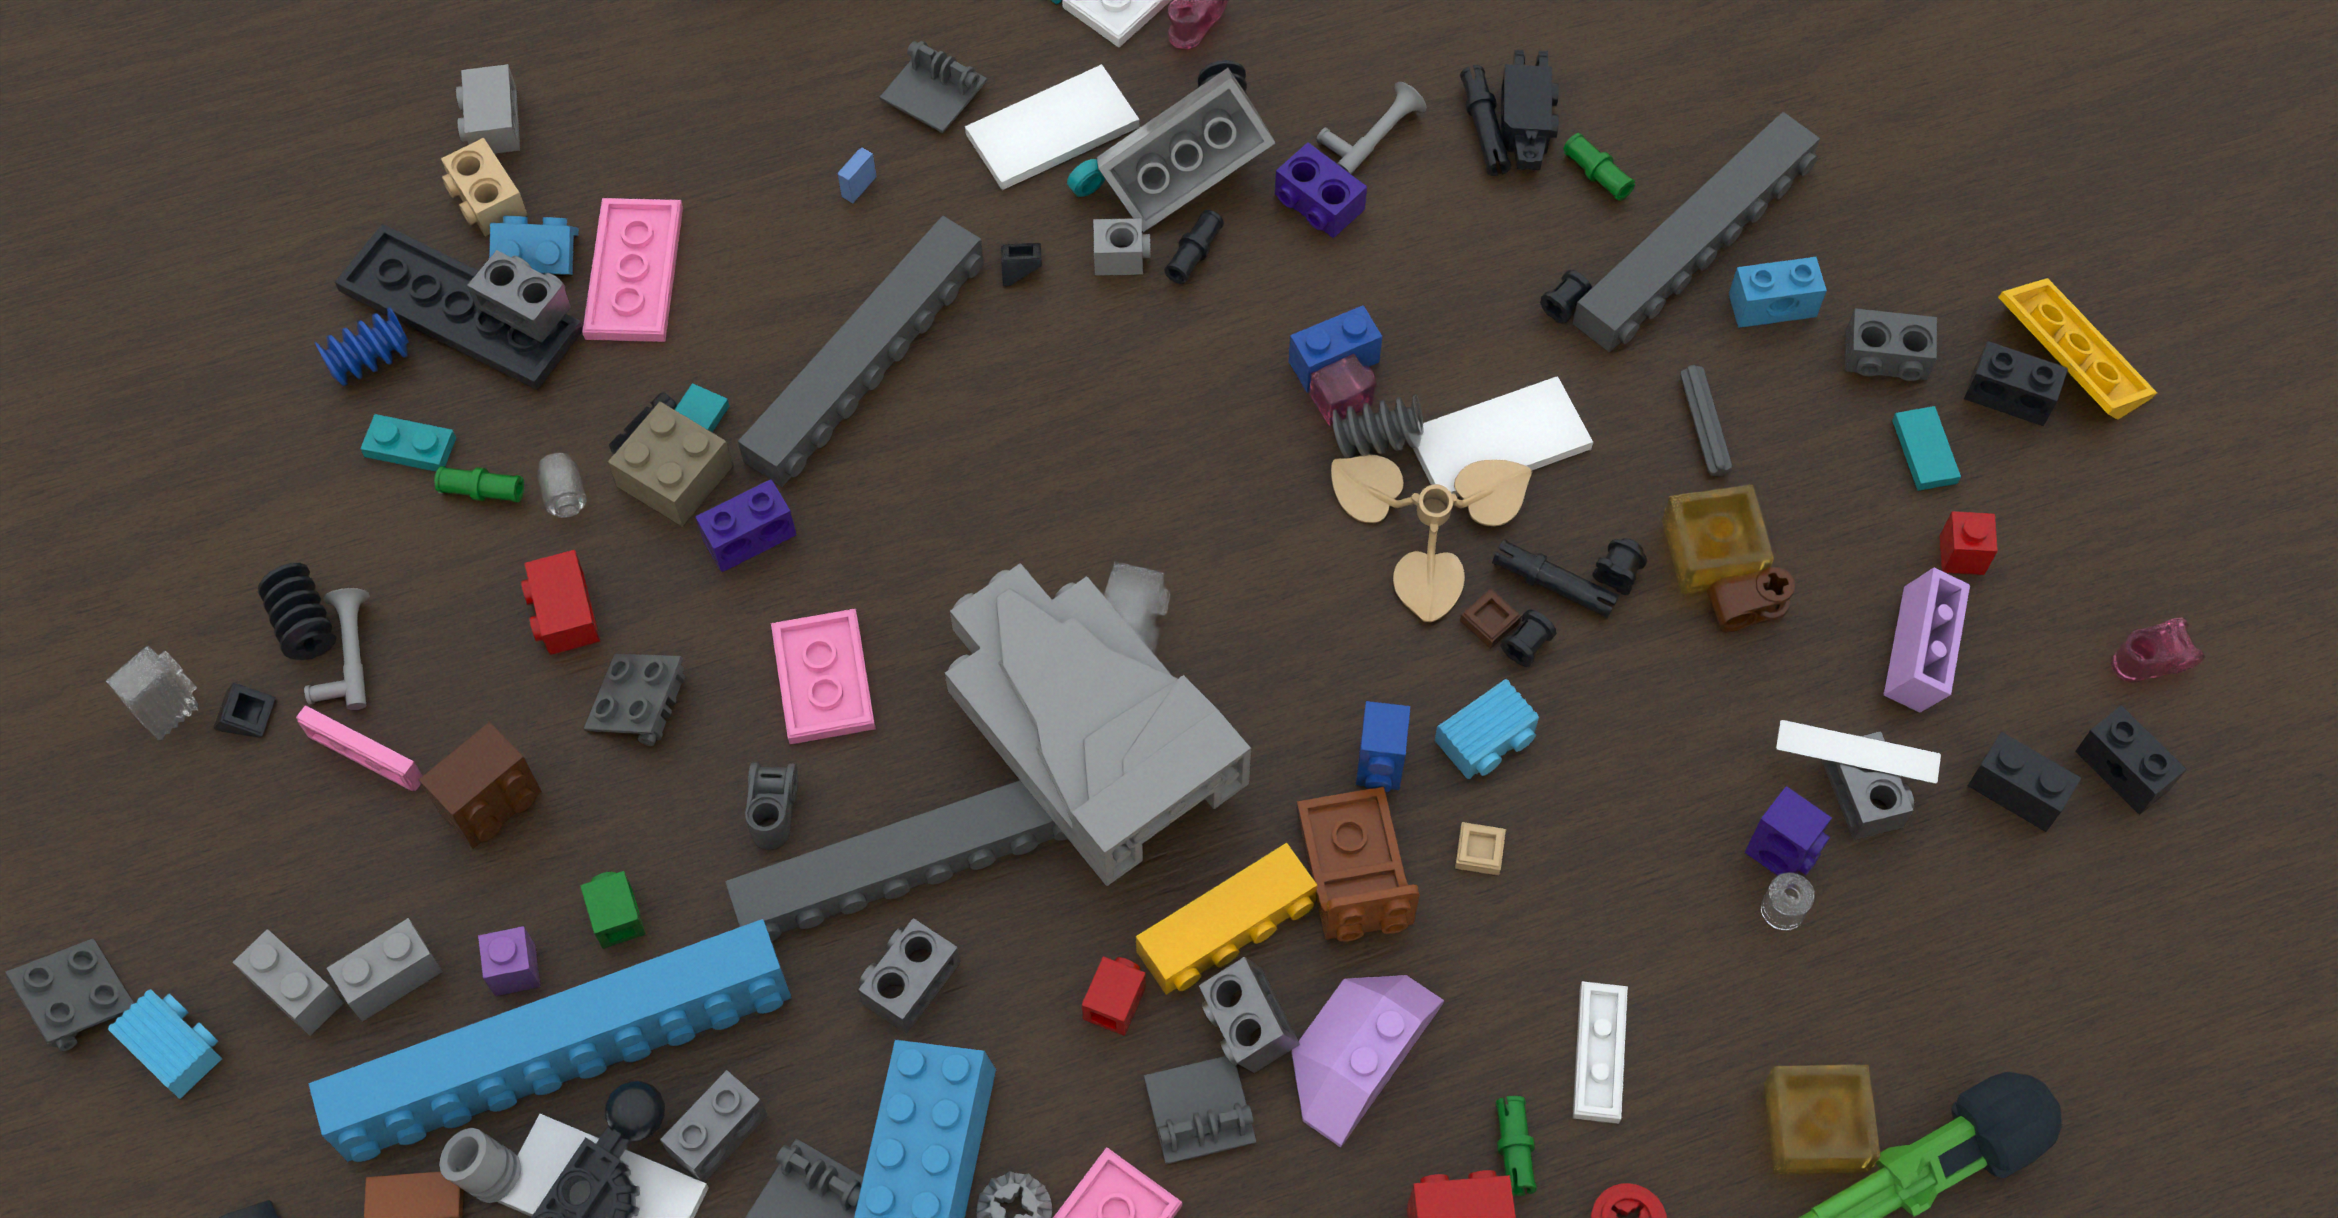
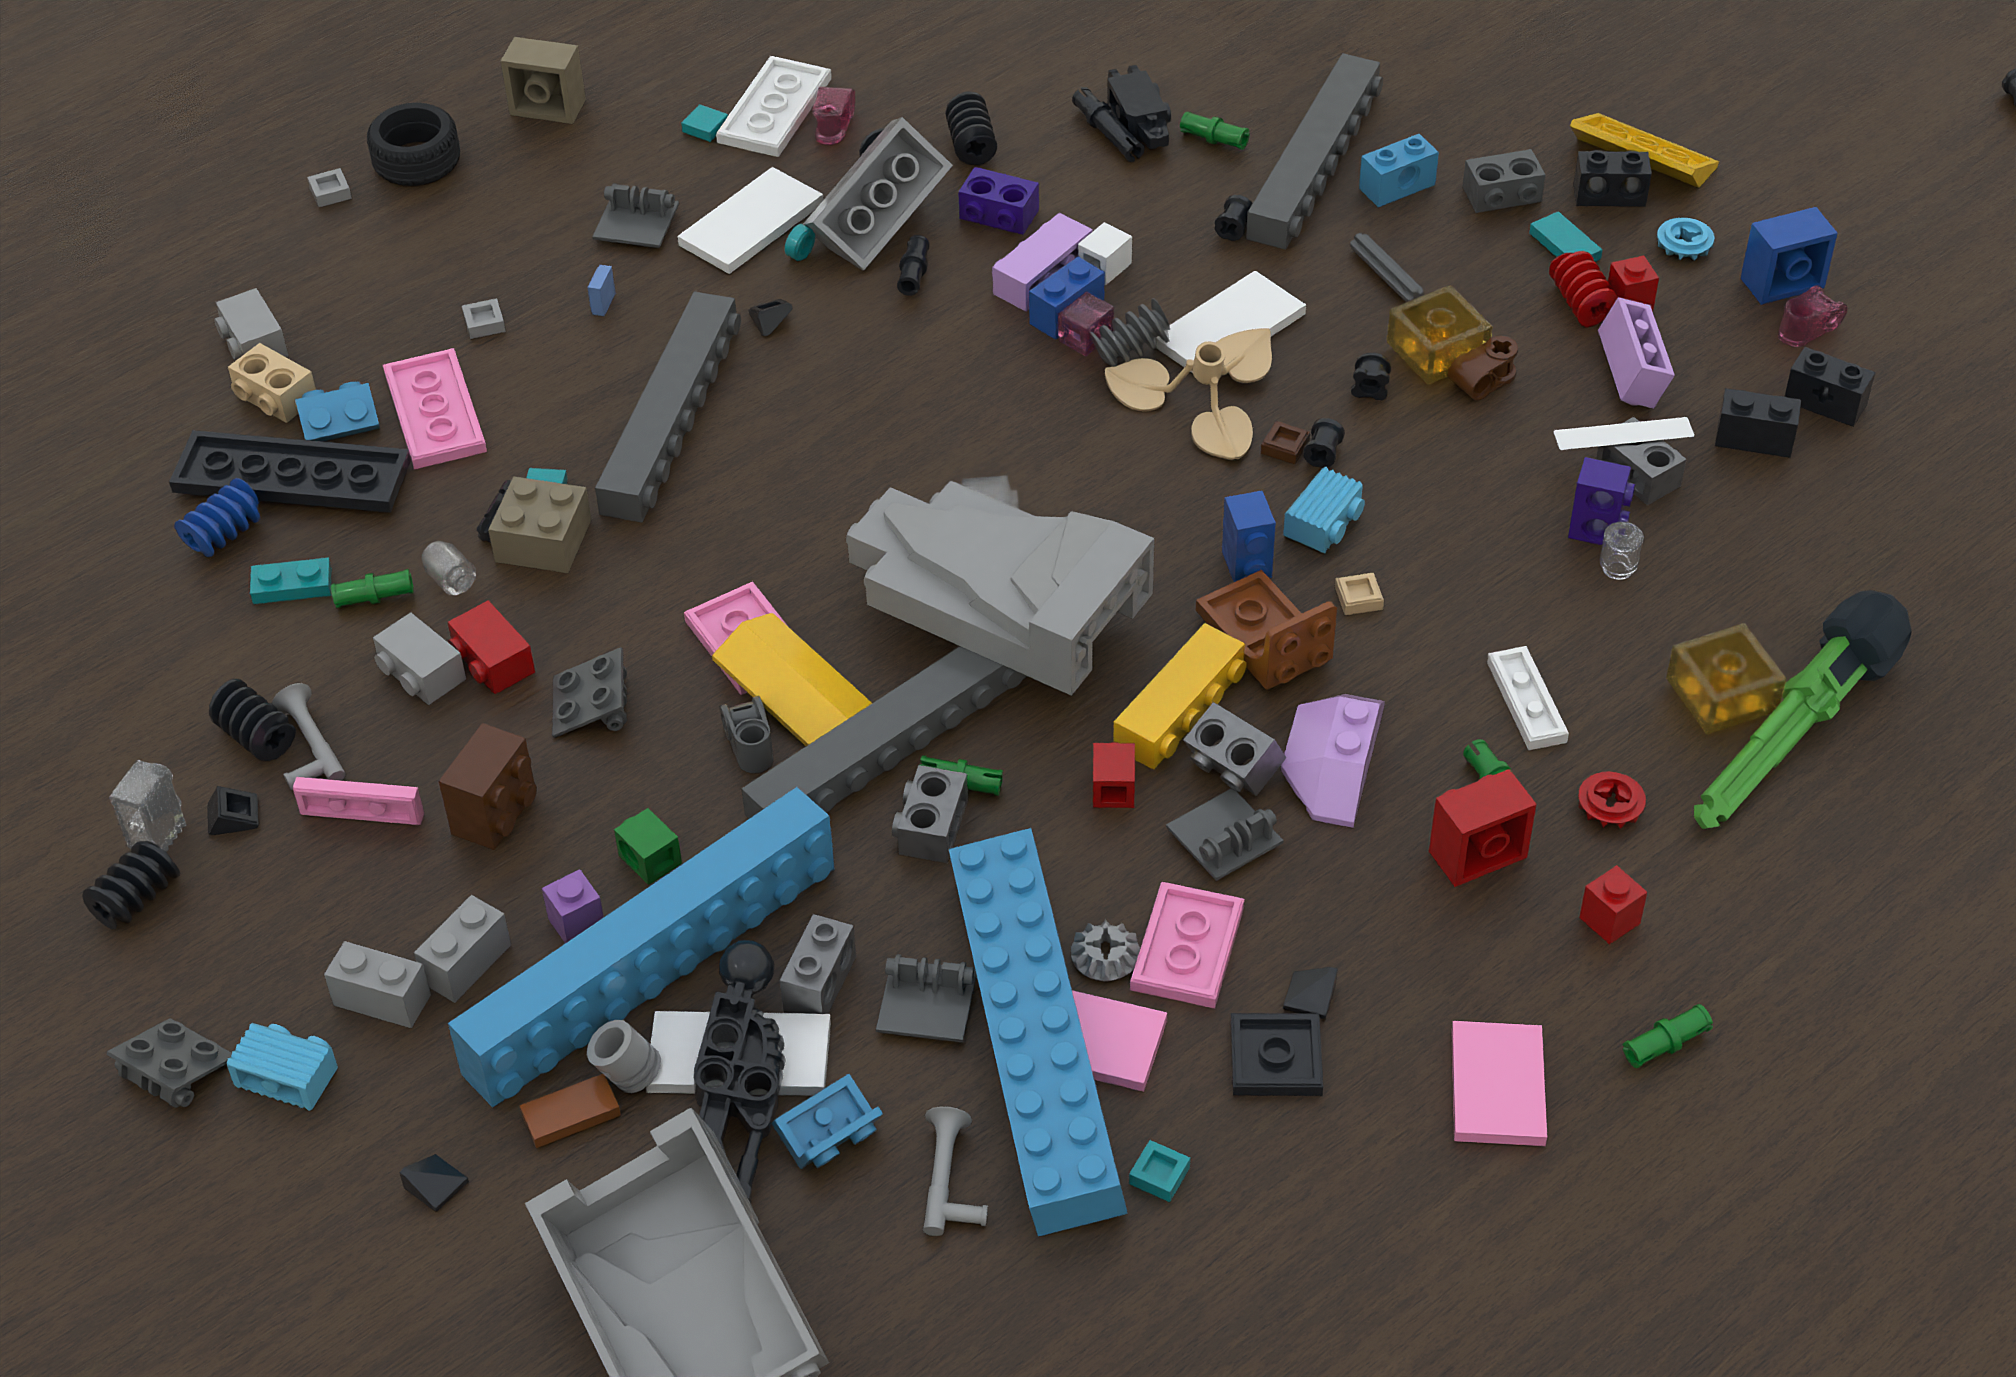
camera: 20 degrees left, 15 degrees down
flat silver brick [467,250,571,343] -> none
dark purple brick [695,479,797,573] -> none
light grey brick [1093,218,1150,275] -> none
light grey piece [1316,82,1427,174] -> none
black pin [1492,539,1620,619] -> none
none -> black piece [82,841,180,930]
none -> light grey brick [373,612,466,705]
none -> light grey tile [462,298,506,339]
none -> yellow slope [712,613,872,746]
none -> green pin [919,755,1003,796]
none -> black piece [945,92,997,165]
none -> lavender brick [992,213,1093,311]
none -> white brick [1078,222,1132,285]
none -> red piece [1549,251,1618,328]
none -> medium azure gear [1657,218,1715,260]
none -> blue brick [1741,207,1838,305]

